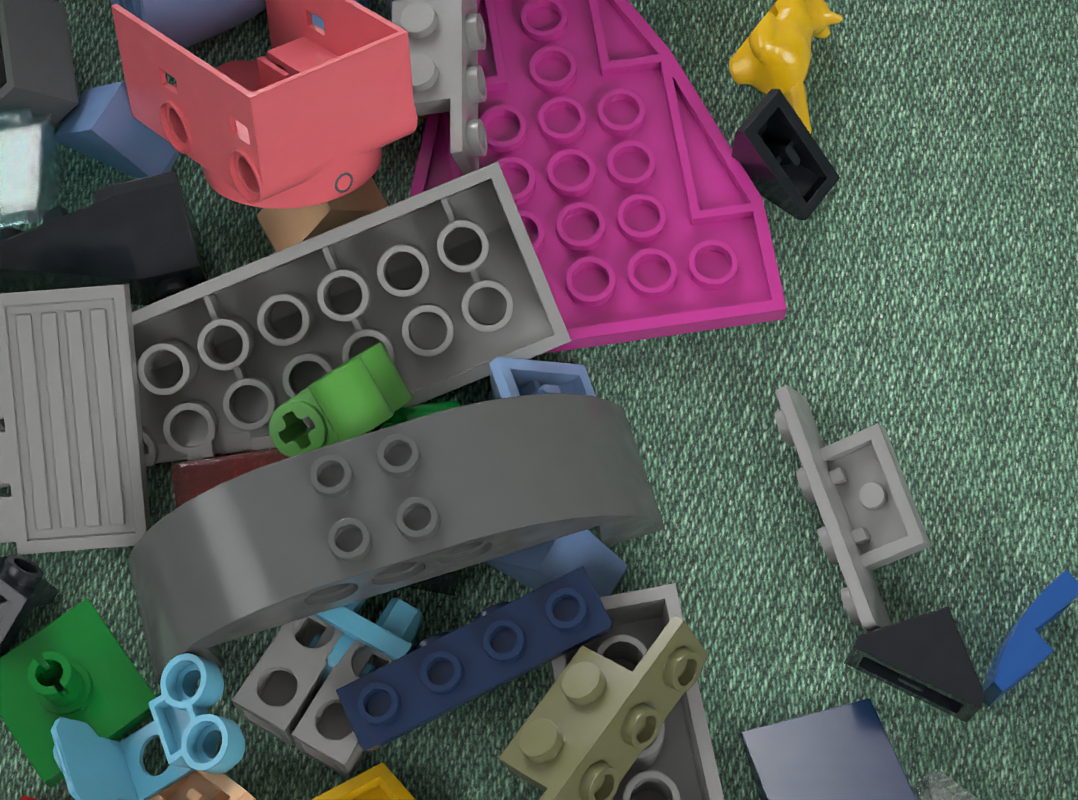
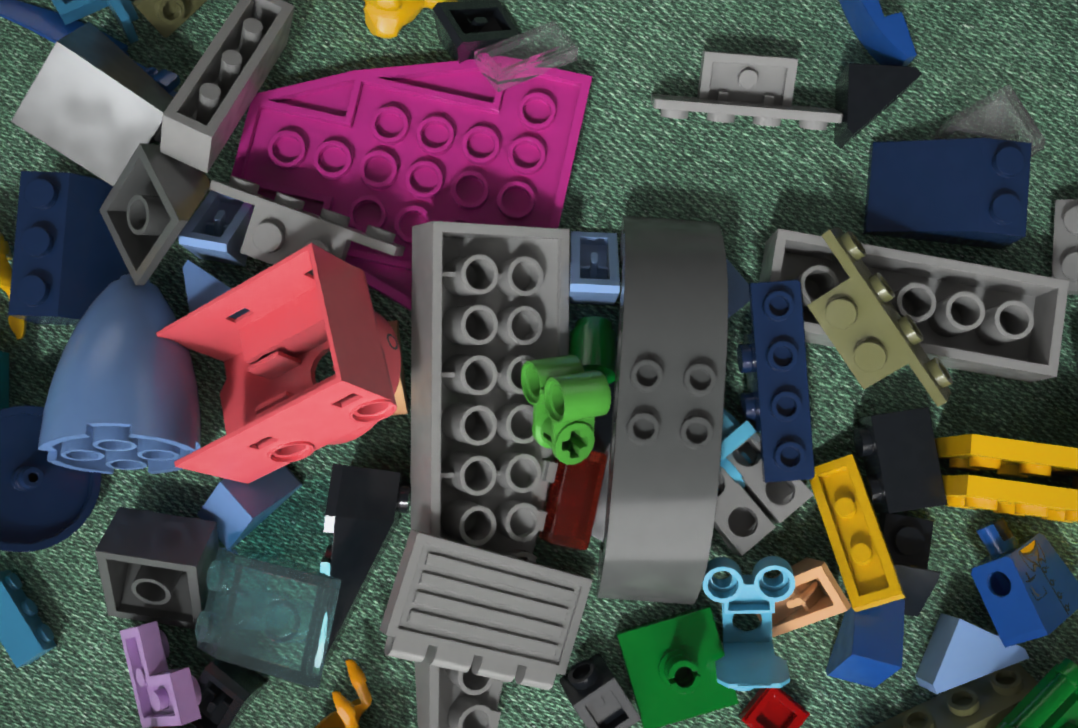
camera: 75 degrees left, 15 degrees up
none -> clear tile [474,21,578,92]

